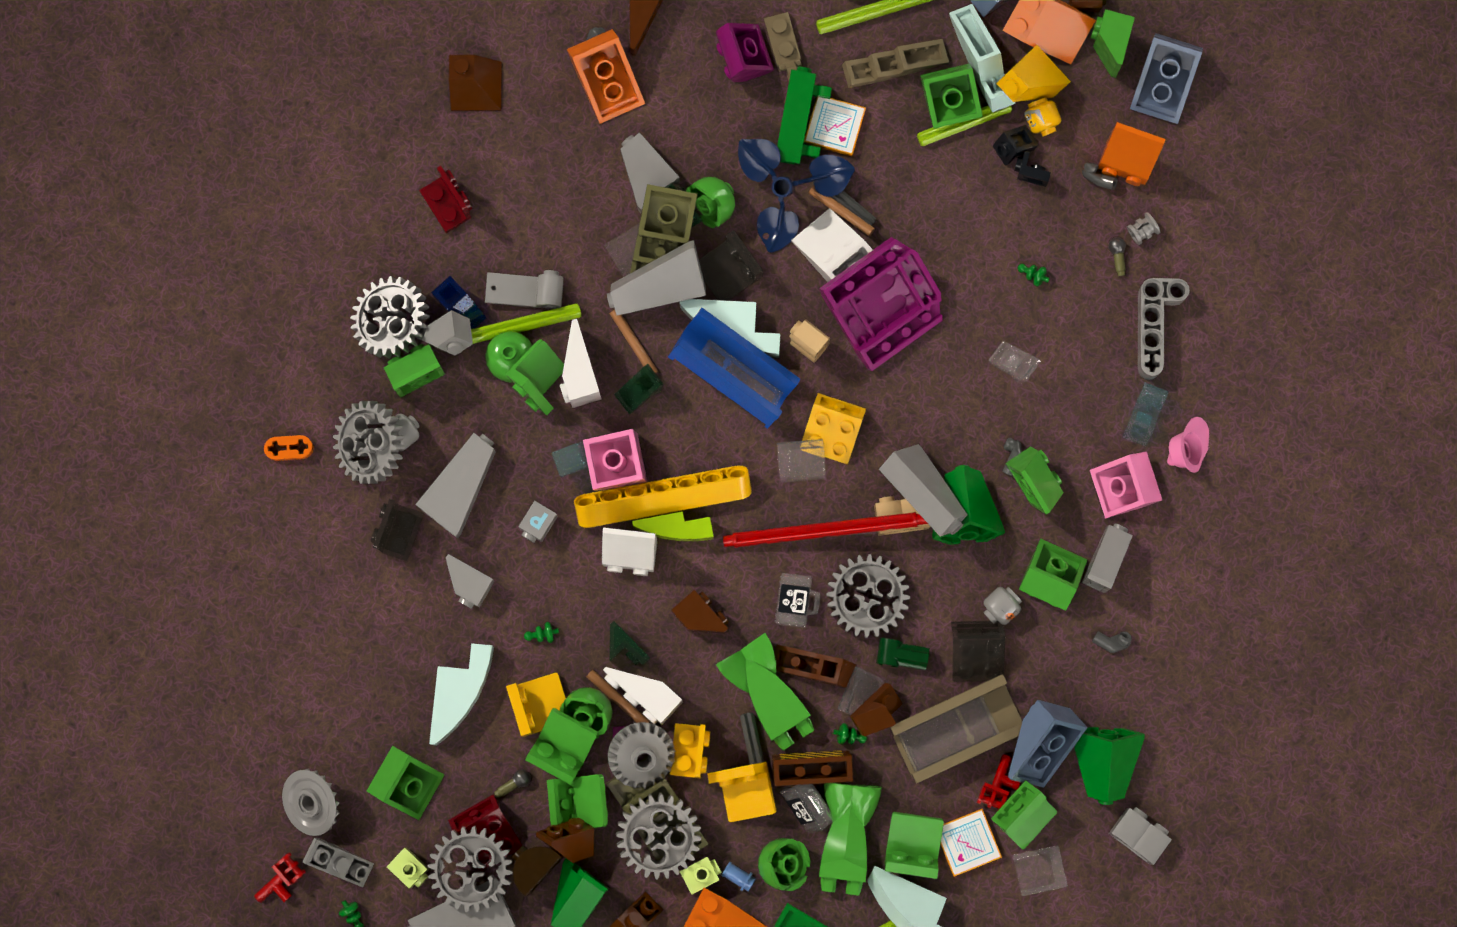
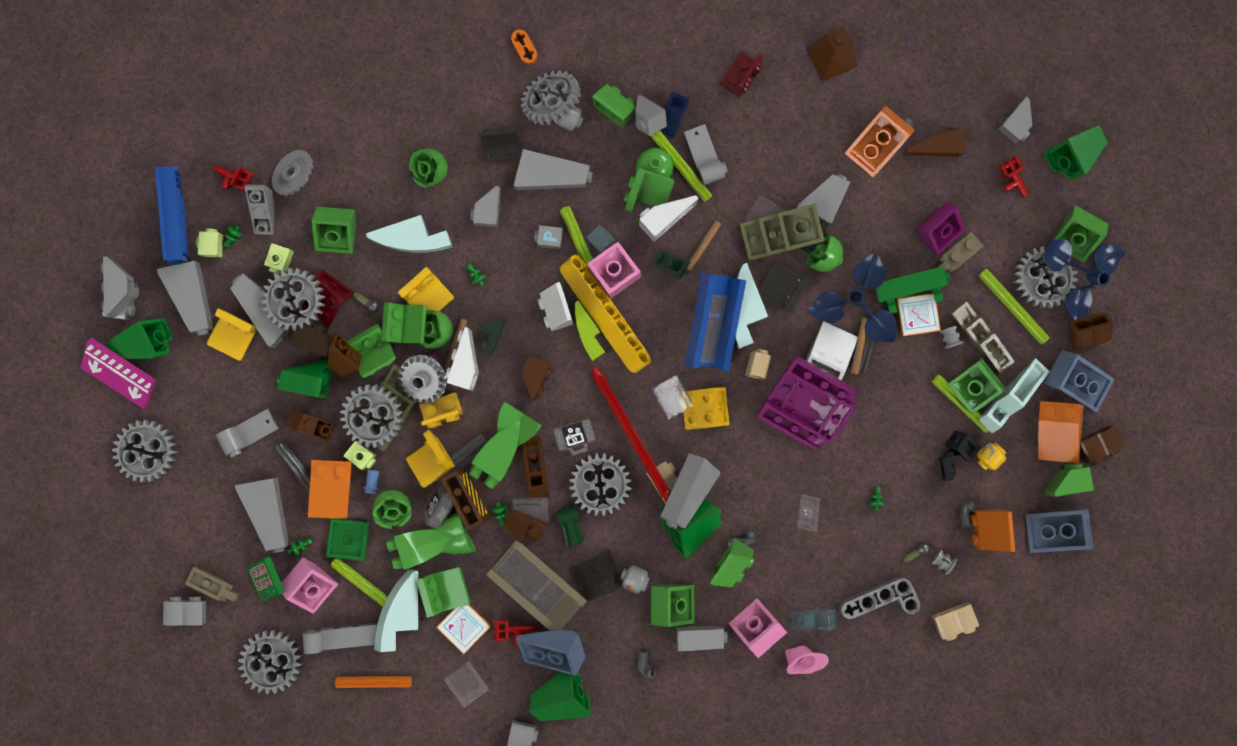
camera: 65 degrees right, 5 degrees up
light grey gear [350,276,430,359] -> none
light grey slope [607,240,706,316] -> none
bright green bracket [991,780,1057,849] -> none
yellow slope [996,45,1071,102] -> none
none -> bright green cylinder [409,148,448,188]
none -> lime axle [560,206,595,277]
none -> tan brick [932,602,979,641]
none -> light grey bush [940,326,963,349]

